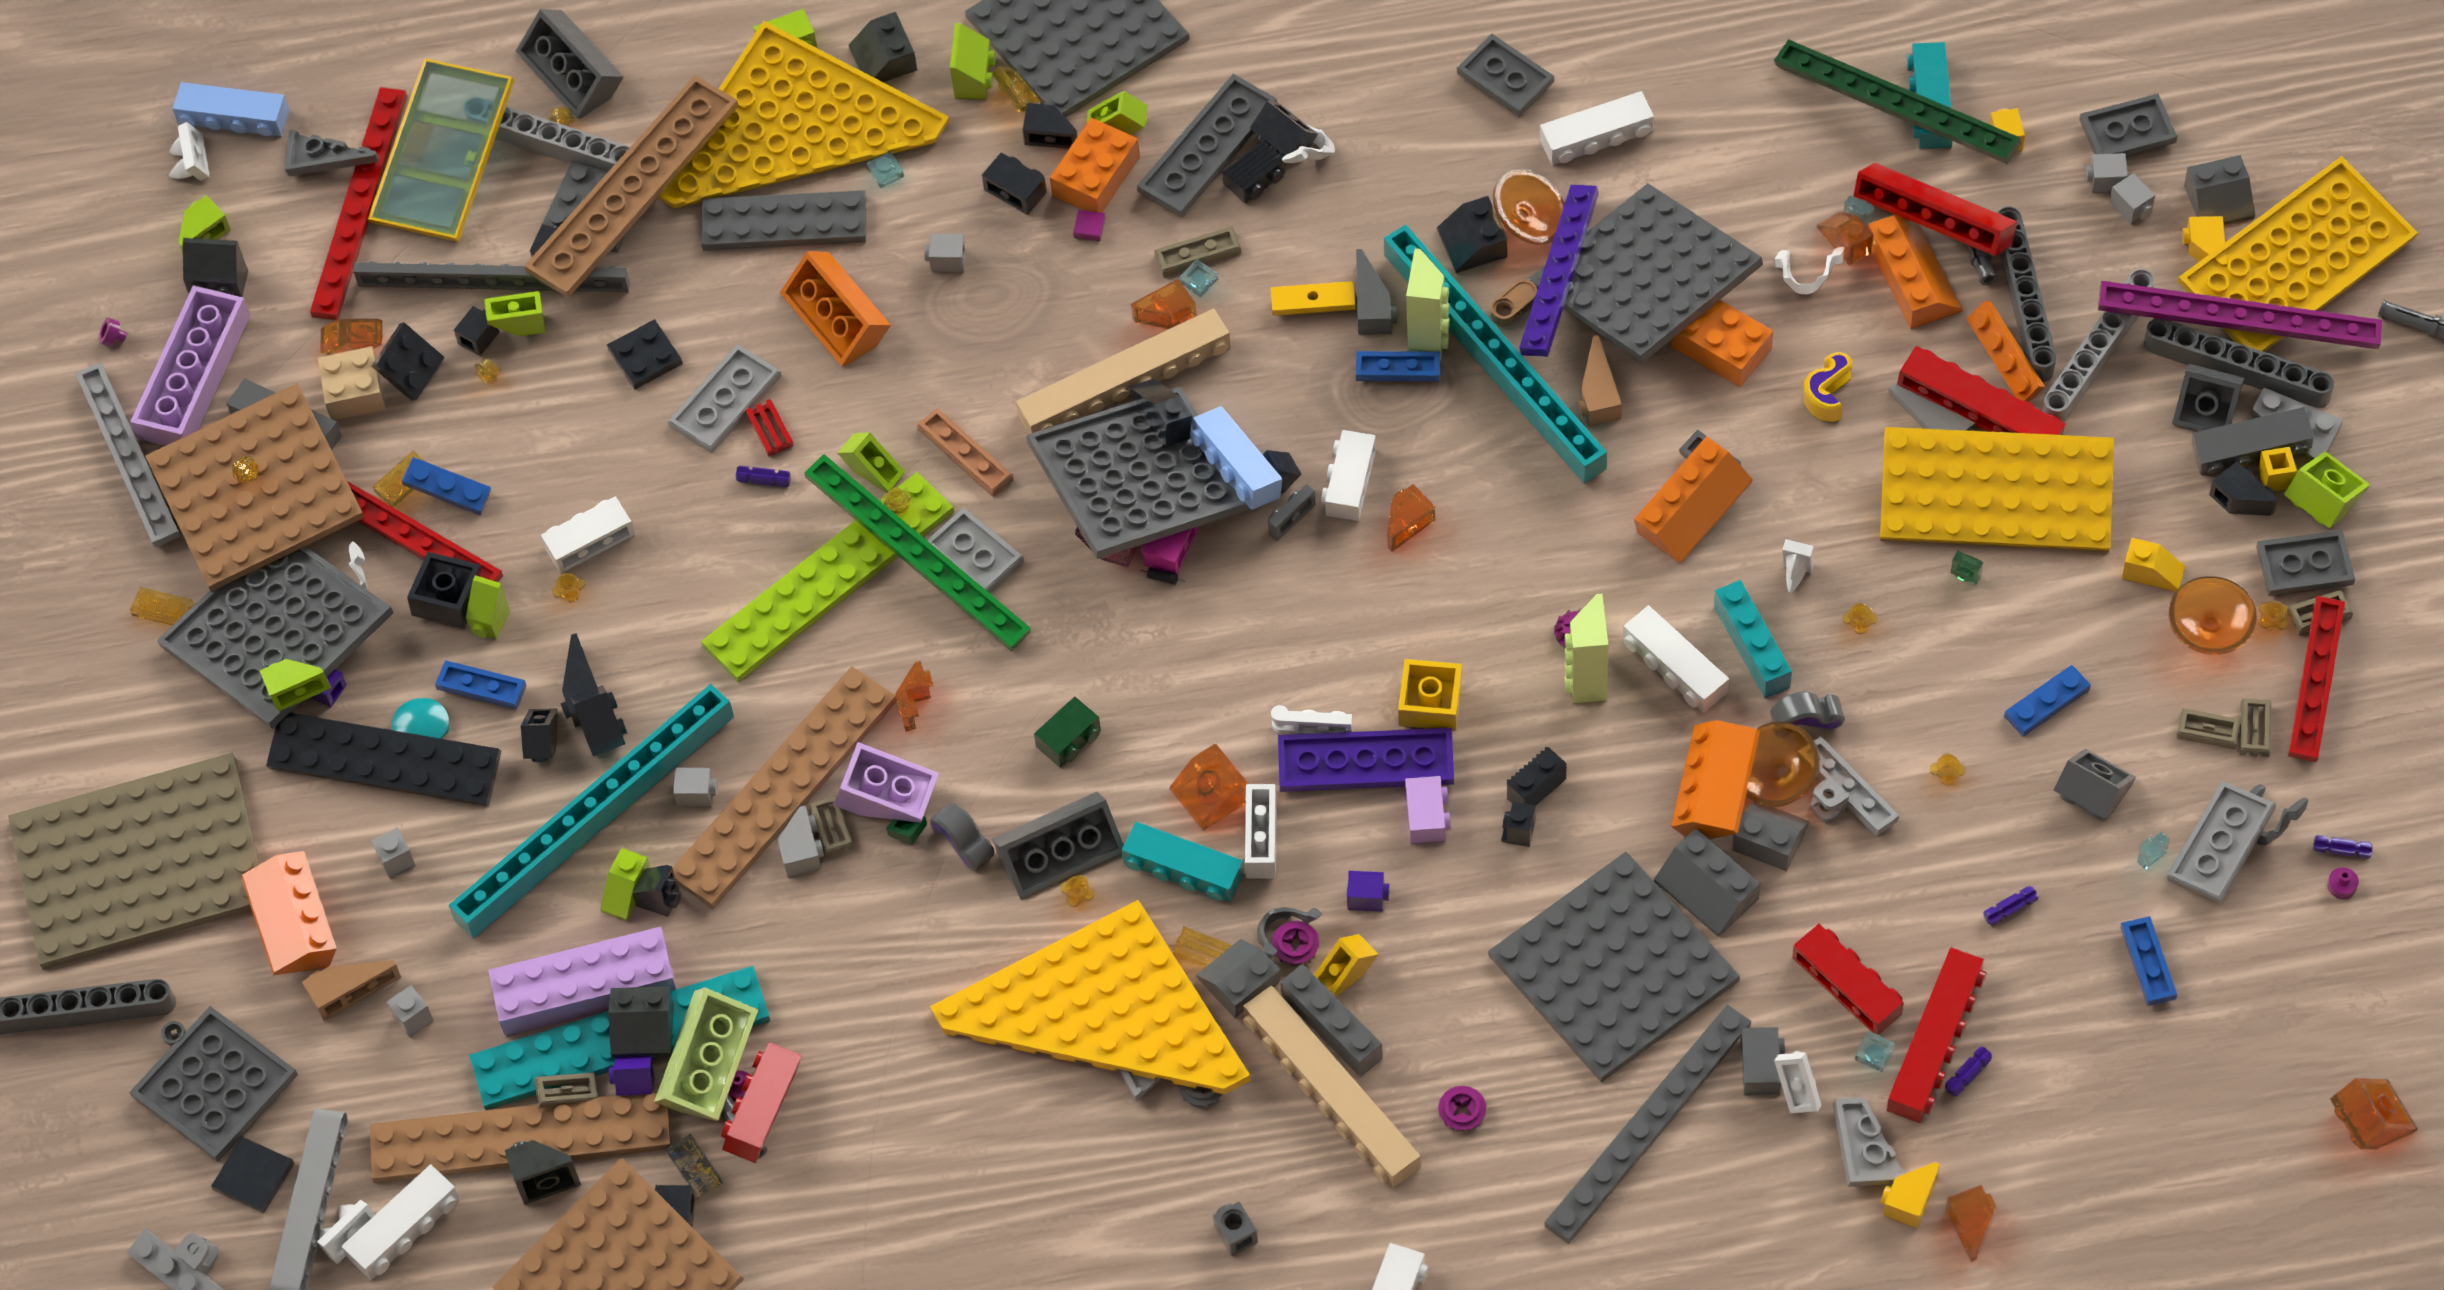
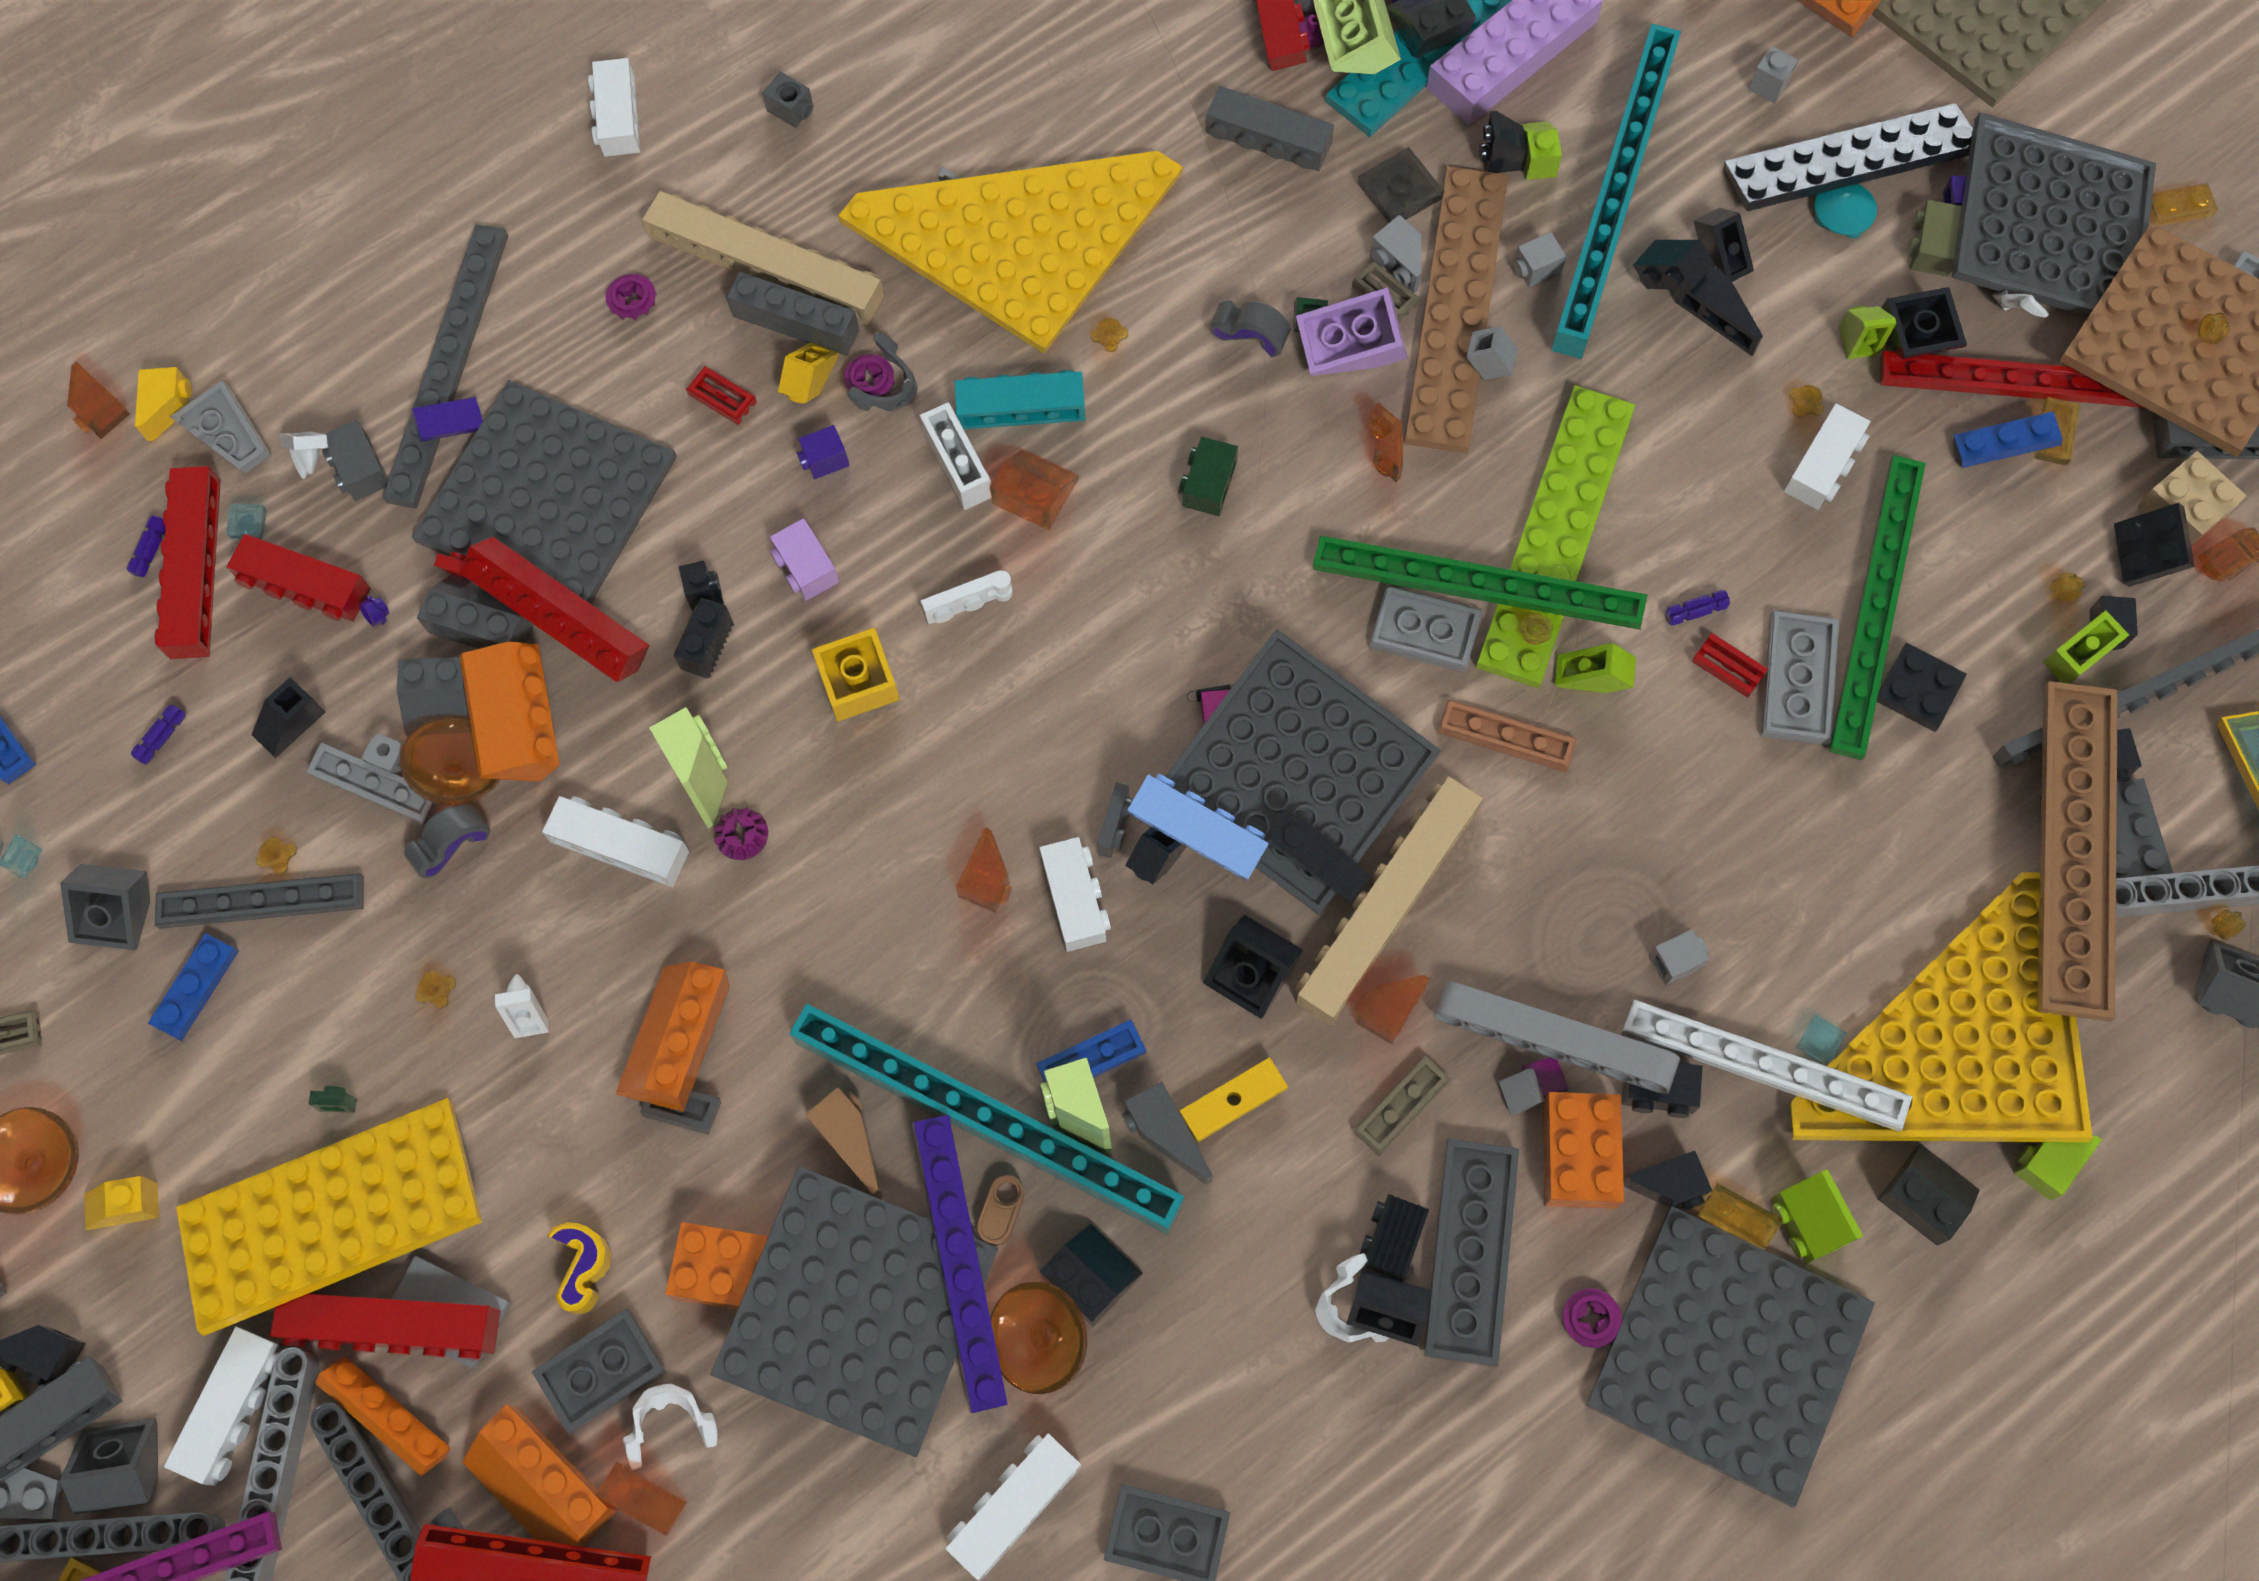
camera: 150 degrees right, 10 degrees up
lime slope [260,659,331,711] -> none
blue plate [435,660,527,710] -> none
dark grey plate [701,190,866,250] -> none
orange slope [779,251,891,366] -> none
dark grey slope [992,792,1124,899] -> none
lime slope [1086,91,1148,135] -> none
clear yellow tile [1171,926,1232,968] -> none
clear light blue plate [1179,259,1218,297] -> none
dark grey slope [1196,939,1280,1018] -> none
dark purple plate [1278,728,1454,792] -> none
teal brick [1714,580,1792,699] -> none
clear light blue plate [1843,196,1874,230] -> none
none -> dark grey tile [155,873,364,929]
none -> white brick [164,1326,287,1486]
none -> black slope [252,677,326,758]
none -> dark purple plate [359,596,389,627]
none -> dark purple tile [411,397,483,442]
none -> red plate [434,551,466,578]
none -> red brick [459,537,650,682]
none -> dark grey plate [532,1309,666,1435]
none -> red tile [686,366,757,425]
none -> black slope [1203,914,1303,1019]
none -> dark grey brick [1206,86,1334,171]
none -> clear smoke plate [1357,147,1445,223]
none -> light grey beam [1434,981,1680,1094]
none -> light grey brick [1467,326,1518,380]
none -> light grey tile [1499,1069,1546,1115]
none -> magenta gear [1562,1288,1622,1348]
none -> white tile [1622,1000,1913,1132]
none -> green plate [1829,455,1926,760]
none -> olive brick [1908,200,1962,277]

